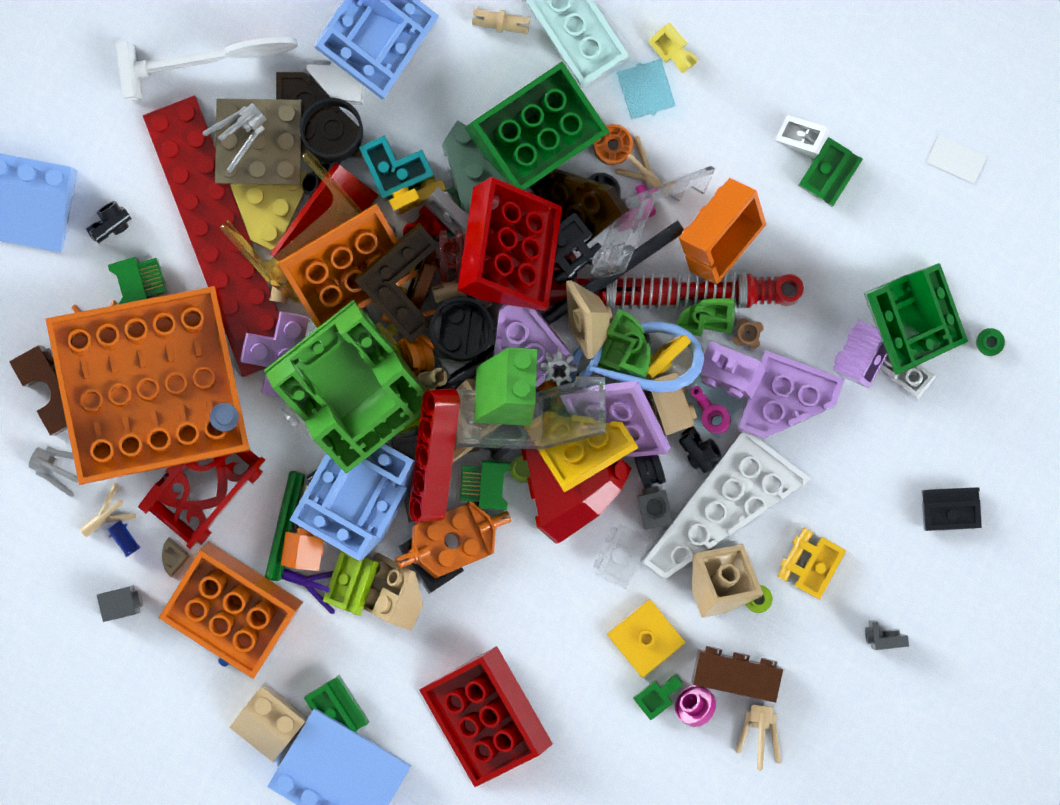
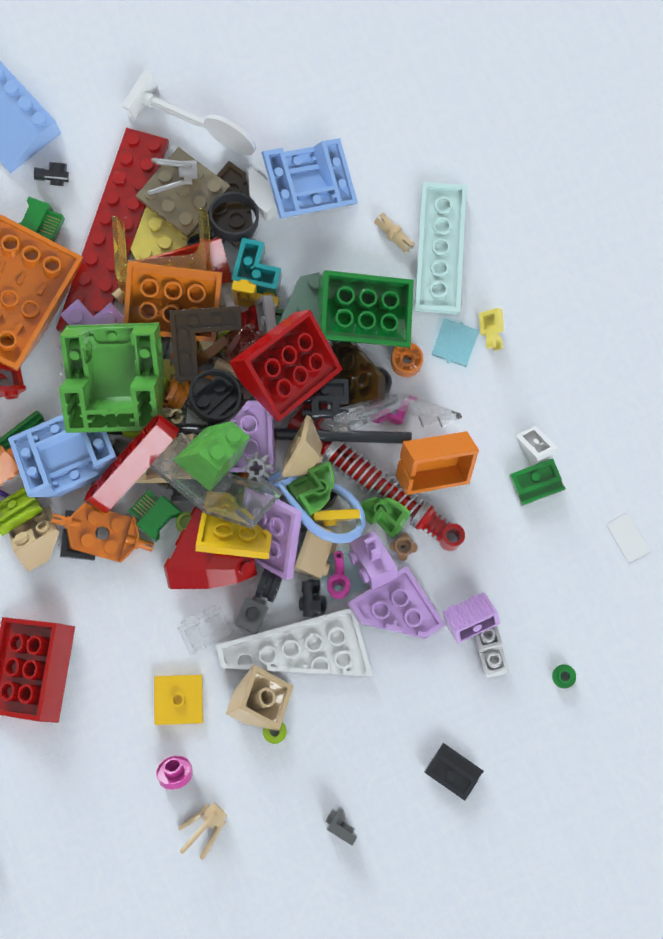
camera: 35 degrees right, 10 degrees down
sand blue plate [210,403,239,432] -> none
tan plant [615,136,669,196] -> none
green plate [633,674,683,721] -> none
reddish brown brick [691,646,783,703] -> none
yellow plate [777,527,847,600] -> none
green slope [864,263,968,375] -> none

